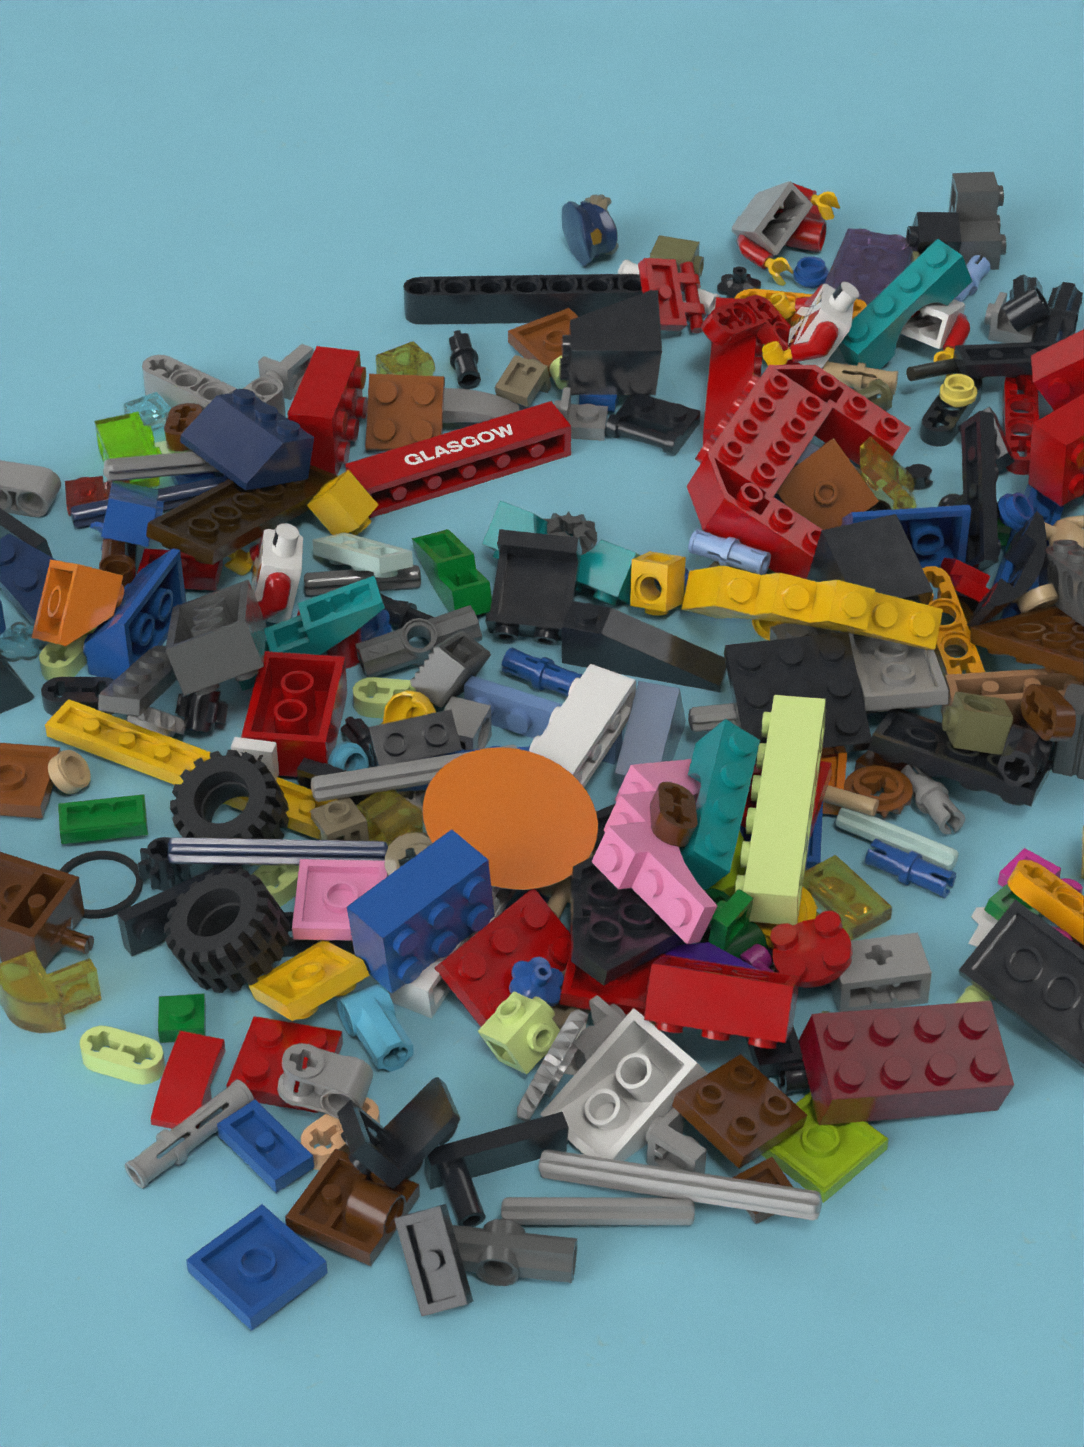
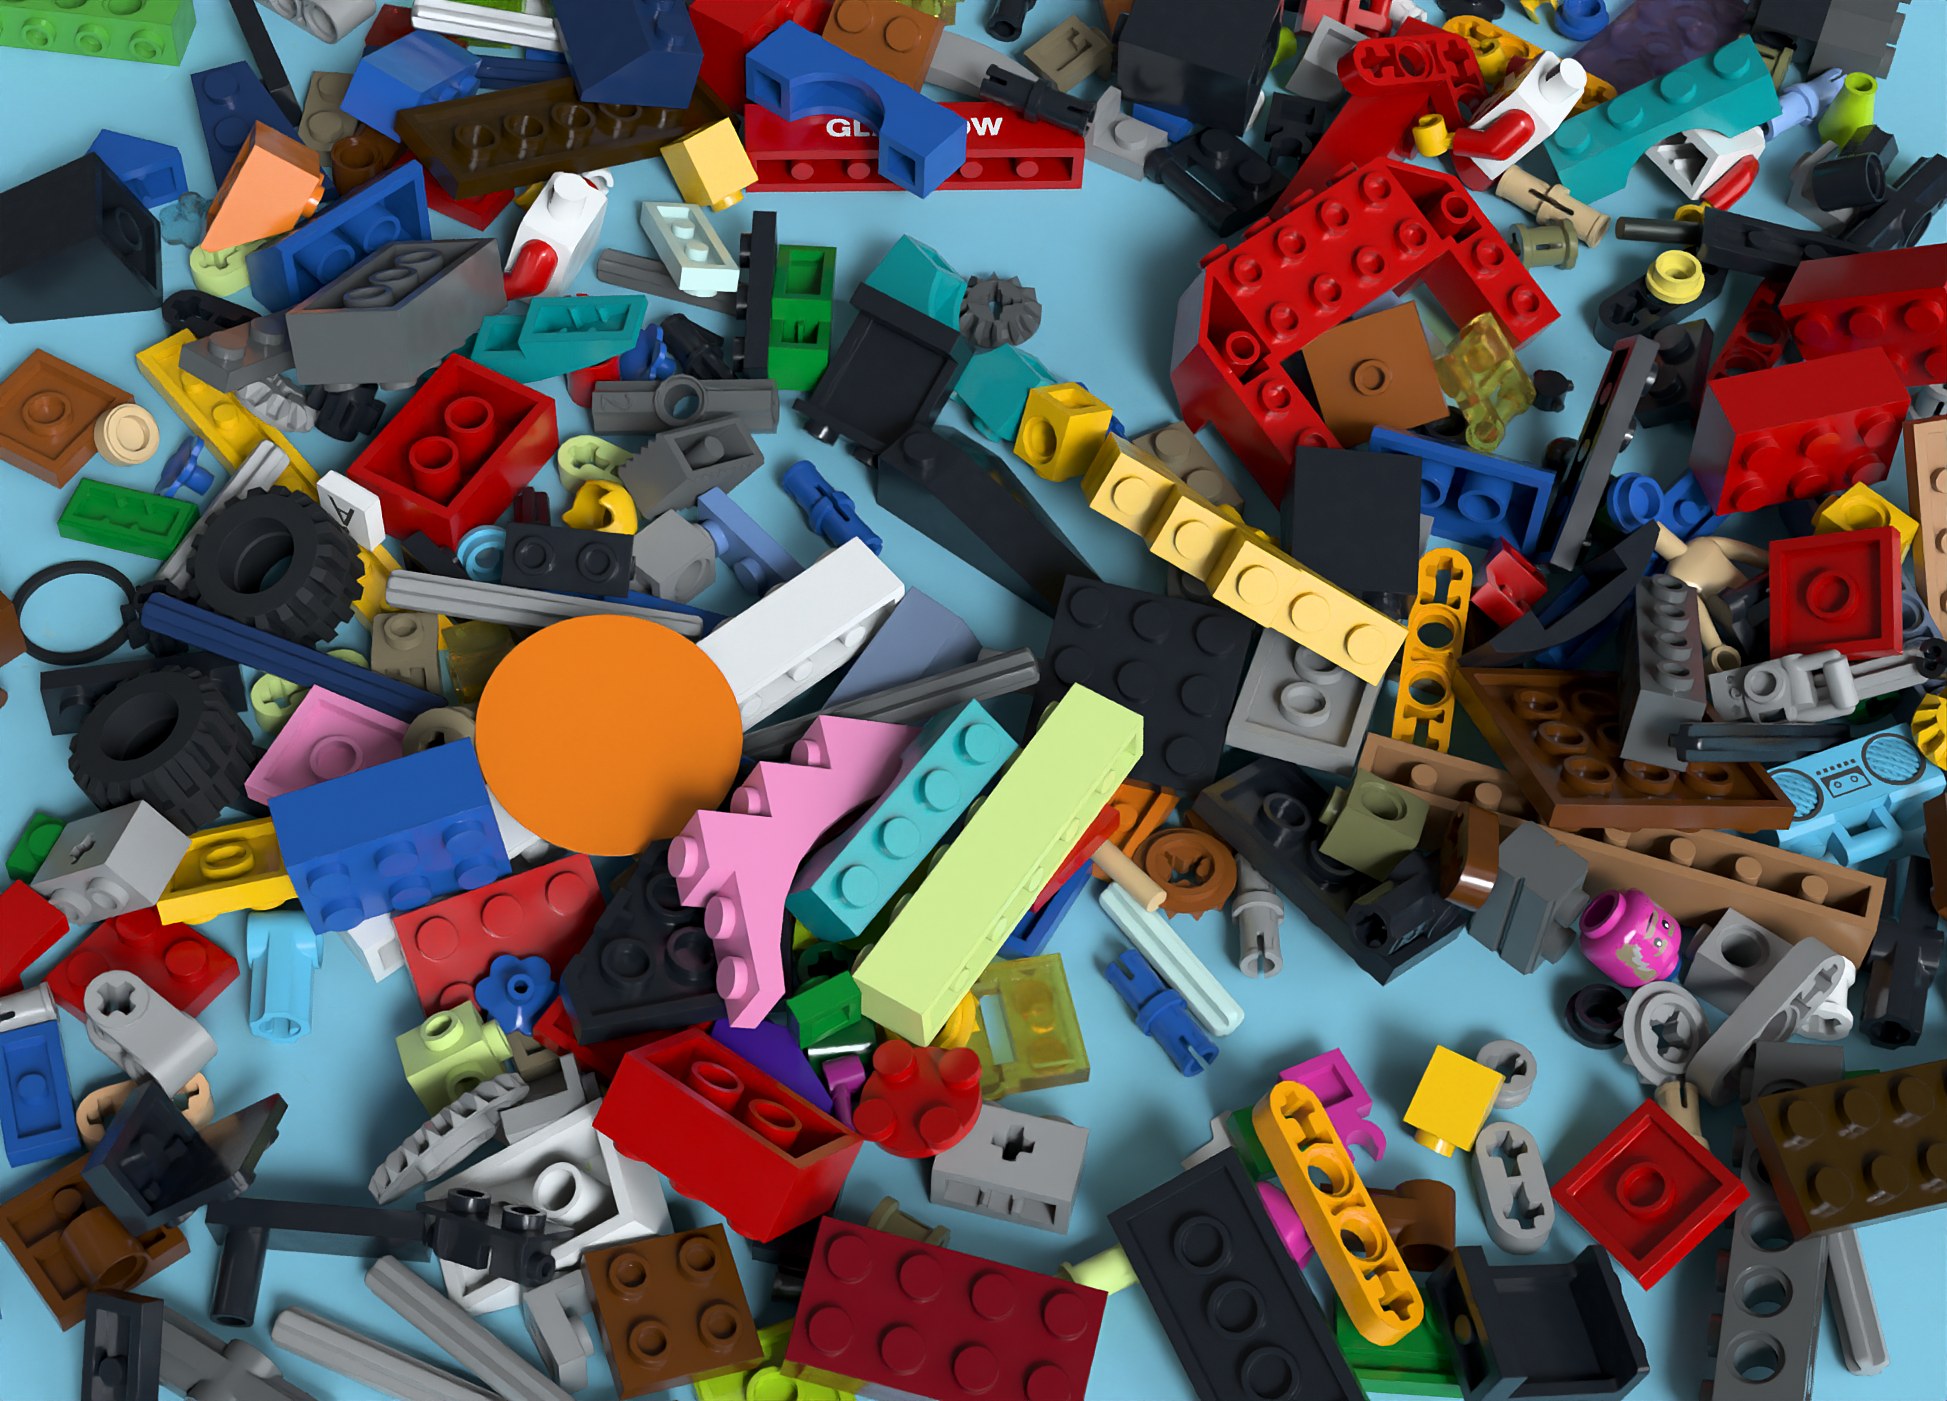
camera: 20 degrees right, 10 degrees up
reddish brown beam [650,782,697,847] -> none
light blue pin [688,529,771,575] -> none
tan tile [1016,584,1059,614] -> none
none -> light grey brick [30,800,192,926]
none -> blue plant [154,435,215,498]
none -> light grey axle [154,439,290,592]
none -> dark tan plate [298,71,362,168]
none -> black hinge [416,1188,575,1288]
none -> black plate [733,211,778,379]
none -> dark grey axle [742,647,1040,763]
none -> blue arch [746,20,967,200]
none -> black pin [979,64,1097,138]
none -> black plate [1264,92,1328,171]
none -> light grey brick [1285,15,1371,112]
none -> lime cone [1818,72,1878,155]

